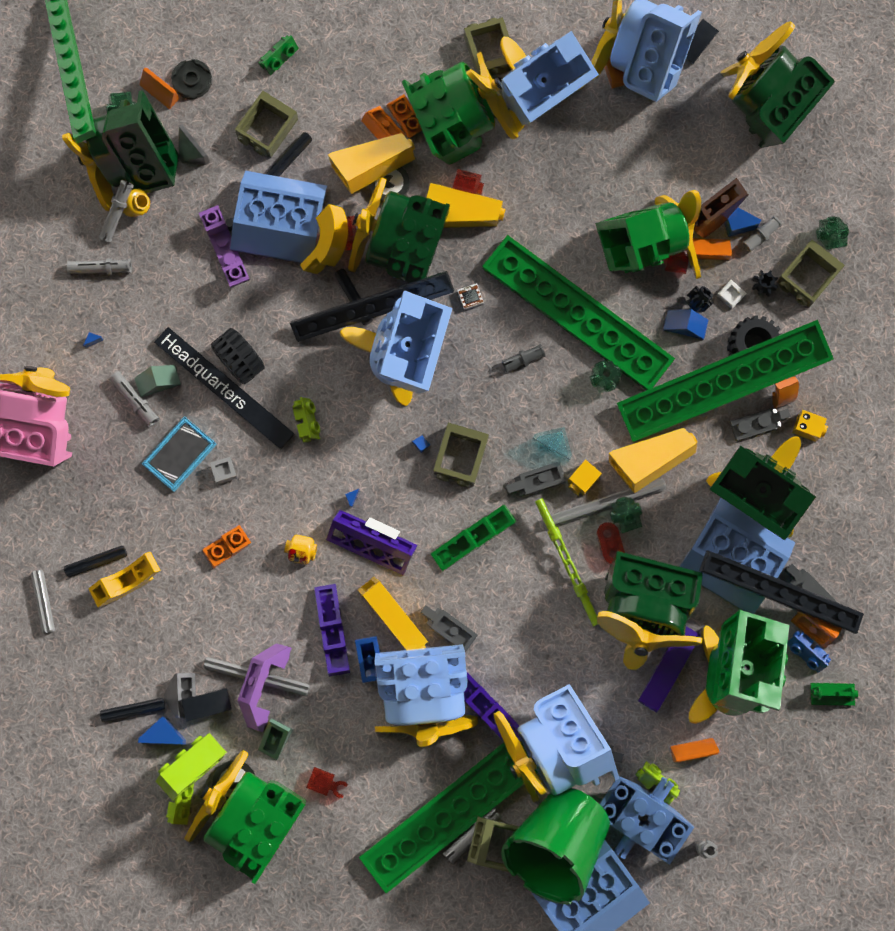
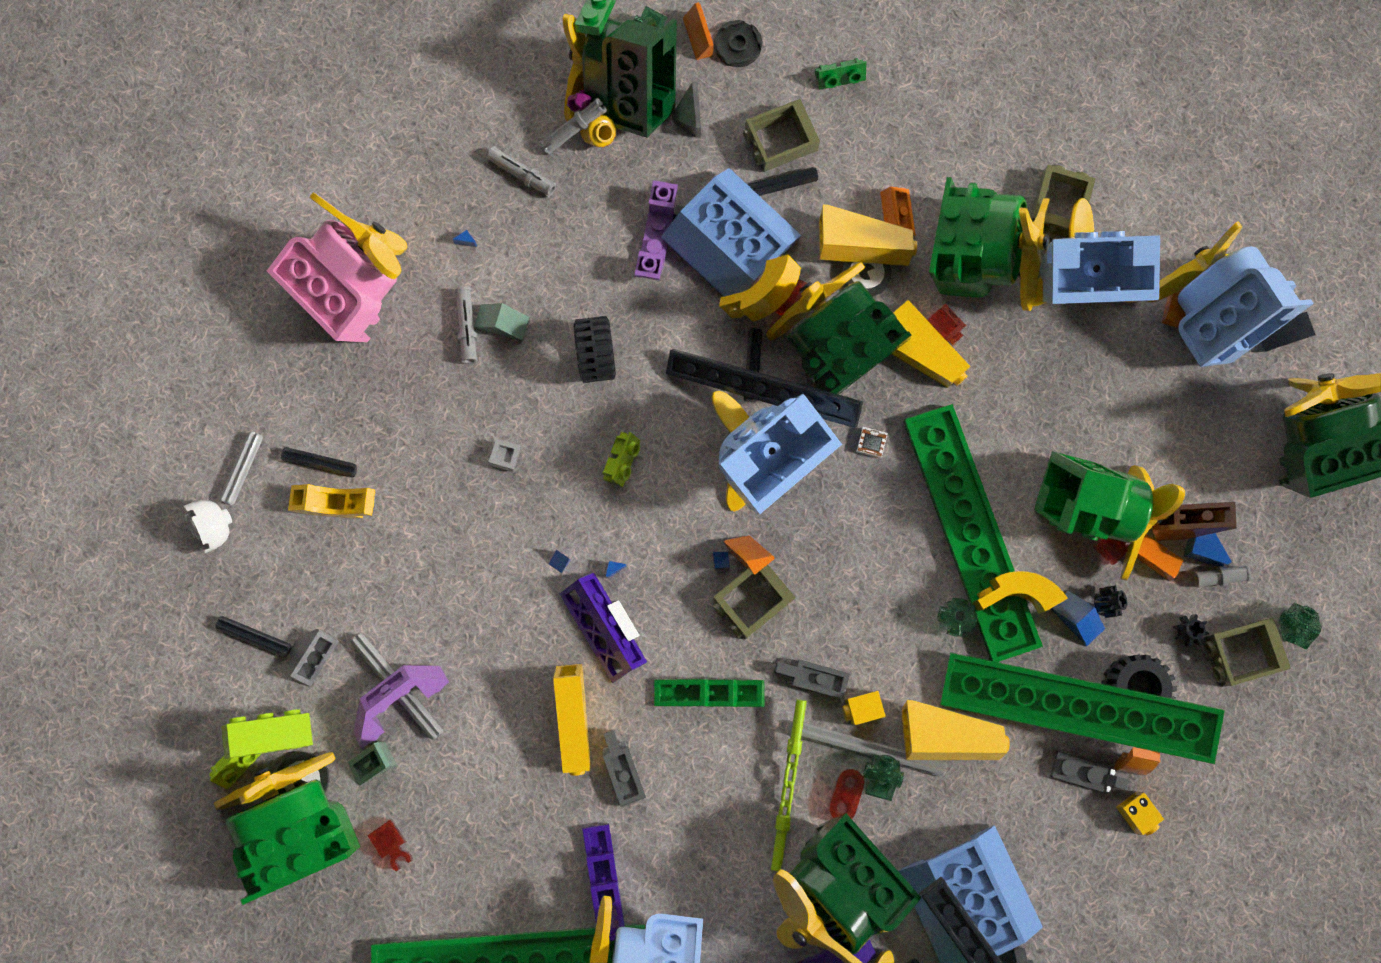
camera: 30 degrees right, 0 degrees up
blue slope [138,717,186,745] -> none
tile [142,416,217,492] -> none
black tile [154,327,295,450] -> none
black slope [182,688,232,721] -> none
orange slope [202,525,251,569] -> none
yellow head [284,534,317,565] -> none
dark purple slope [314,584,350,677] -> none
blue slope [355,636,380,683] -> none
light blue brick [375,644,478,747] -> none
orange slope [386,94,422,139] -> none
dark grey pin [502,344,546,373] -> none
clear light blue slope [532,427,572,463] -> none
dark green brick [706,436,816,541] -> none
white tile [716,280,747,309] -> none
none -> white cylinder [182,500,232,554]
none -> blue piece [549,550,571,573]
none -> magenta piece [567,90,592,113]
none -> orange slope [724,535,775,575]
none -> yellow arch [972,571,1068,614]

